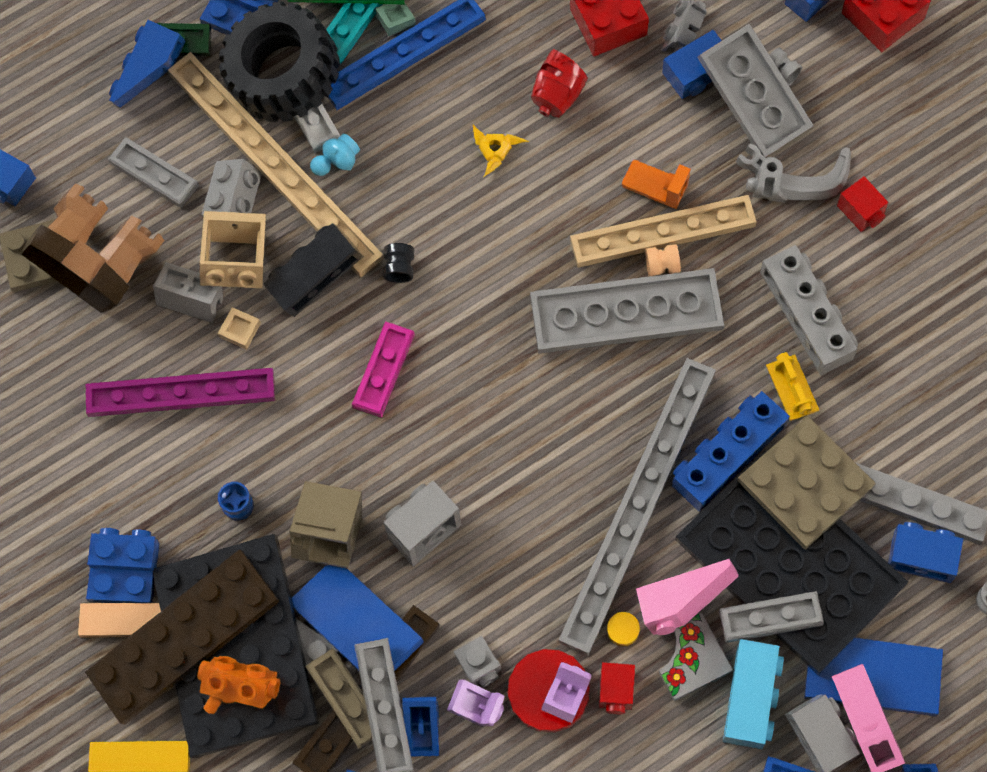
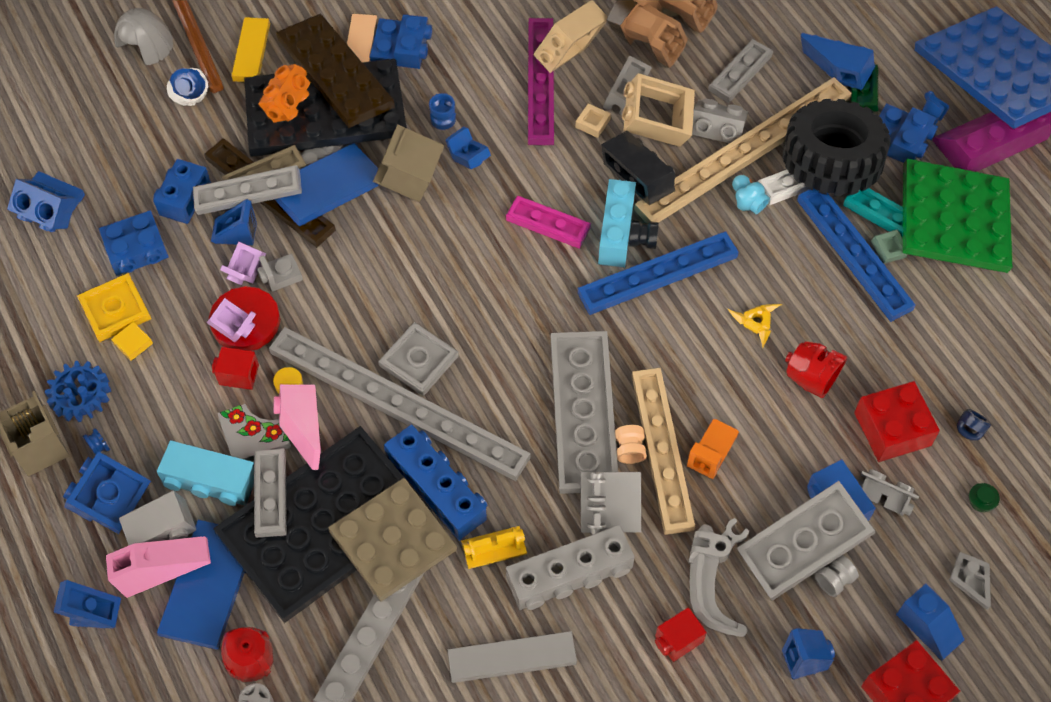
camera: 90 degrees right, 10 degrees down
light grey brick [383,481,461,567] -> none
blue brick [888,522,964,583] -> none
none -> red helmet [221,627,274,682]
none -> light grey plate [378,322,459,396]
none -> blue bracket [445,127,491,169]
none -> light grey tile [447,631,577,683]
none -> tan window [533,0,608,73]
none -> blue plate [578,231,739,315]
none -> light grey hinge [581,472,641,535]
none -> medium azure brick [598,179,636,268]
none -> blue slope [782,628,835,680]

